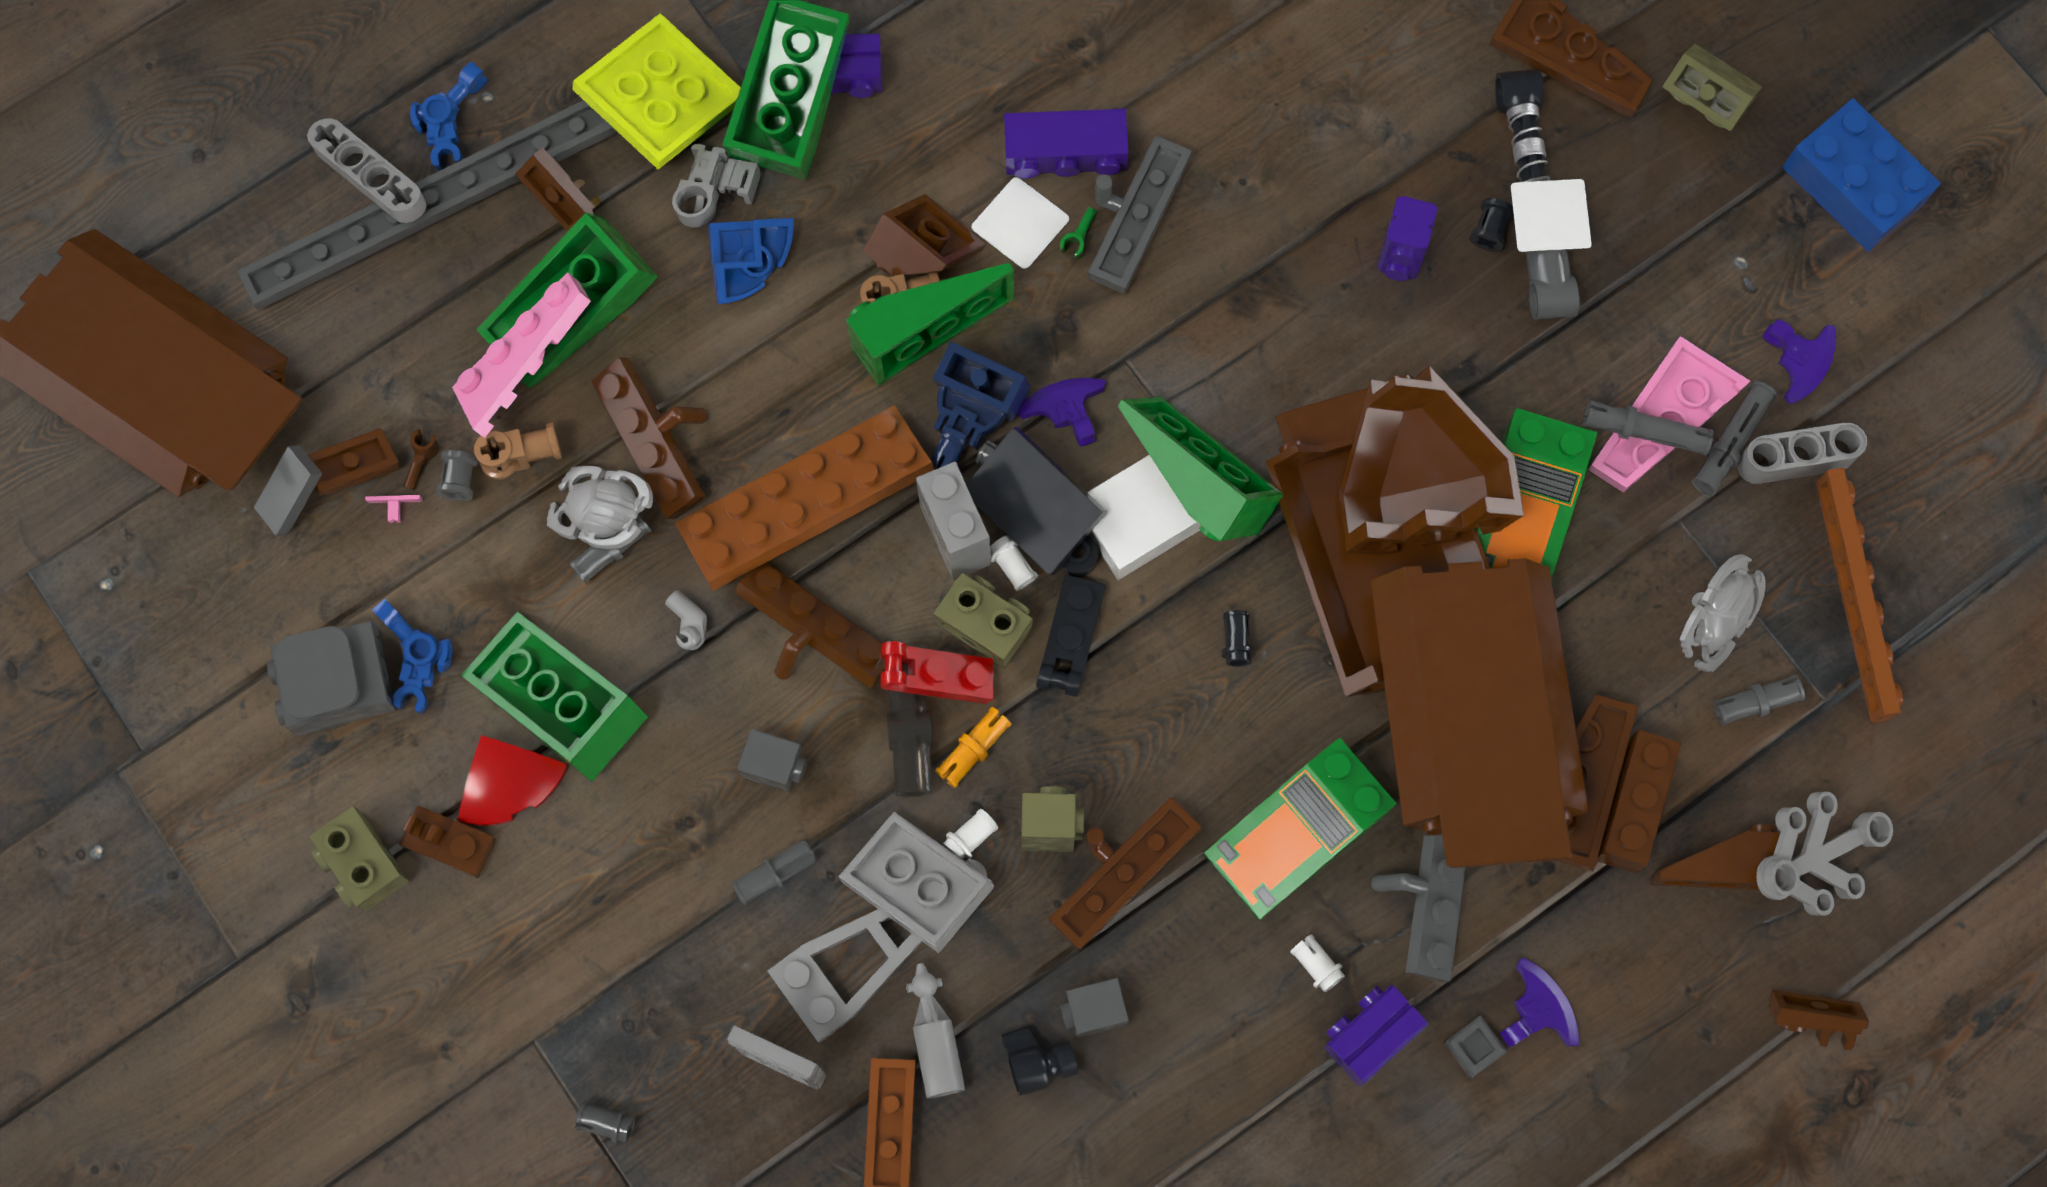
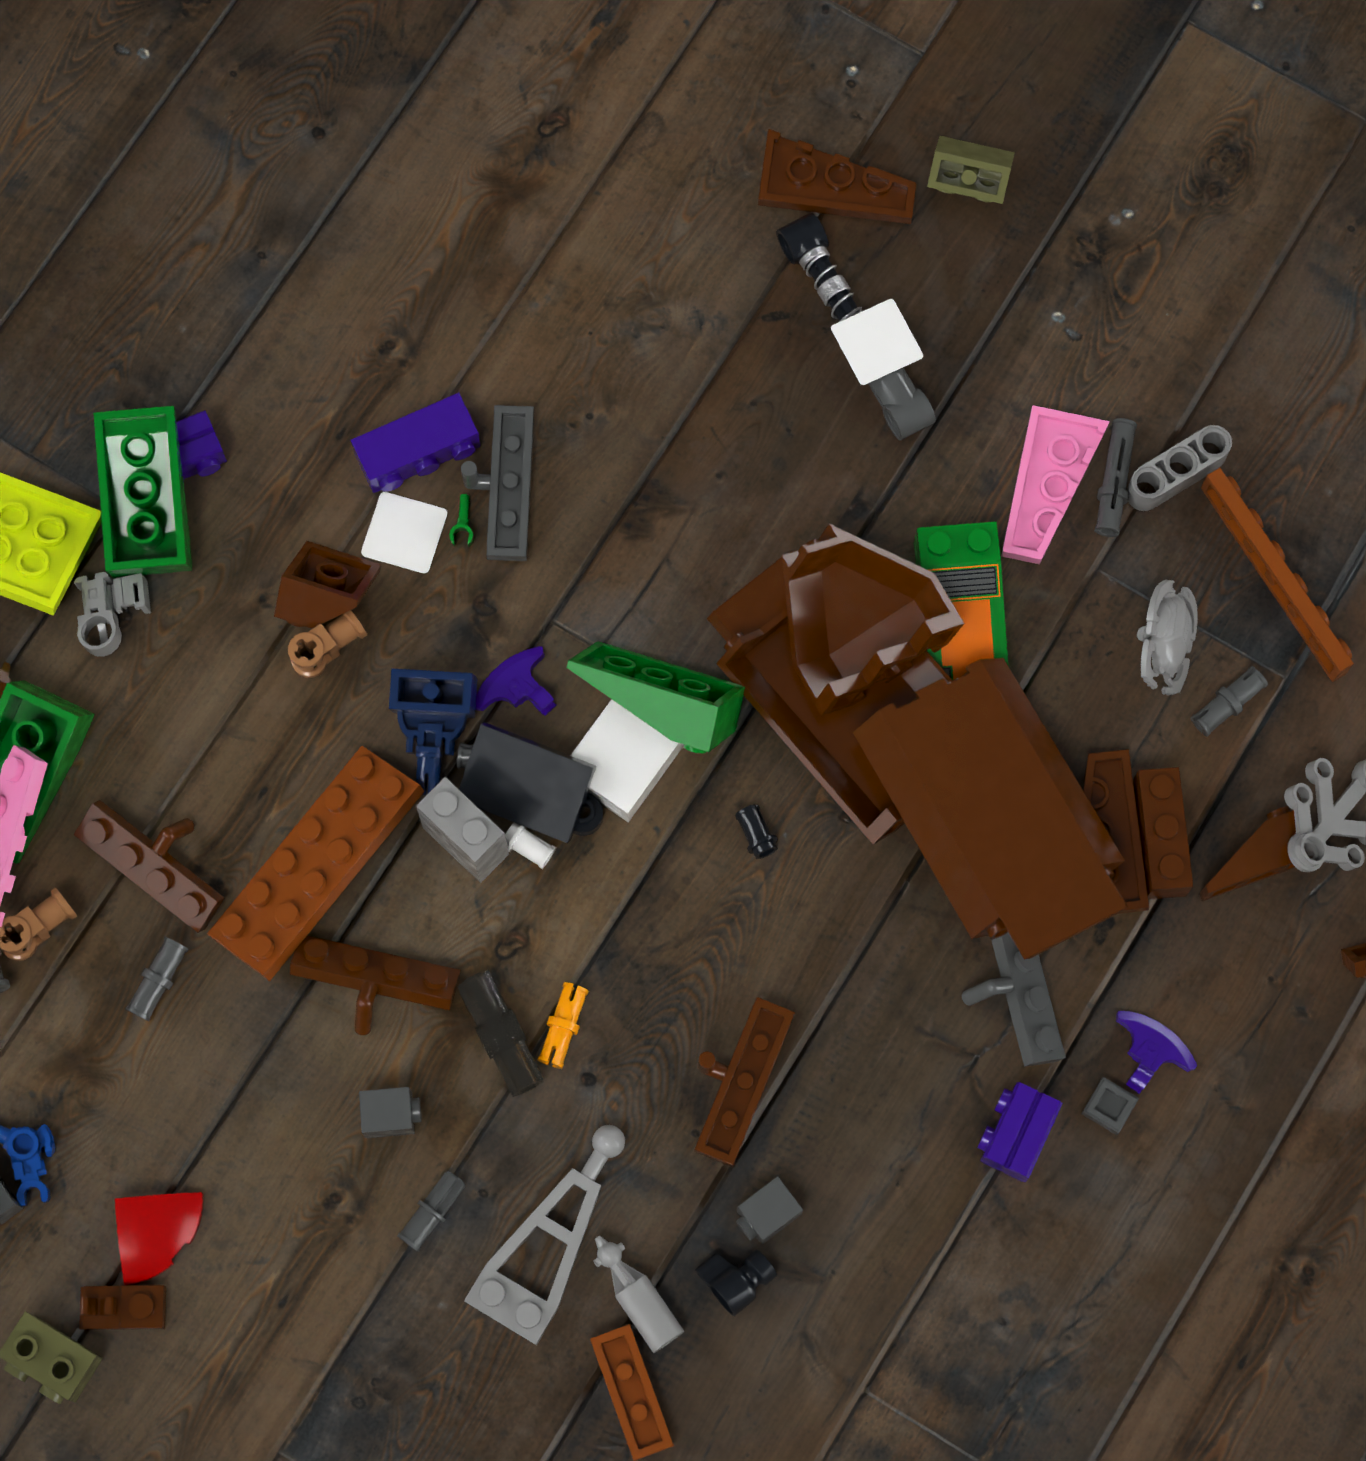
camera: 25 degrees left, 0 degrees up
green slope [461,612,648,782] -> none
light grey shield [546,466,653,549] -> none
light grey arm [665,589,707,650] -> none
blue brick [708,218,794,305] -> none
light grey tile [727,1026,827,1090] -> none
light grey tile [838,812,994,953] -> none
green slope [846,263,1014,387] -> none
red plate [880,641,993,704] -> none
olive brick [933,573,1033,669] -> none
white pin [942,809,999,860] -> none
olive brick [1021,786,1084,852] -> none
black plate [1036,575,1106,697] -> none
slope [1204,737,1397,920] -> none
white pin [1291,934,1345,992] -> none
dark purple brick [1377,196,1438,281] -> none
black bush [1469,198,1514,252] -> none
dark grey pin [1582,400,1713,456] -> none
dark purple piece [1762,319,1836,404] -> none
blue brick [1782,98,1941,253] -> none

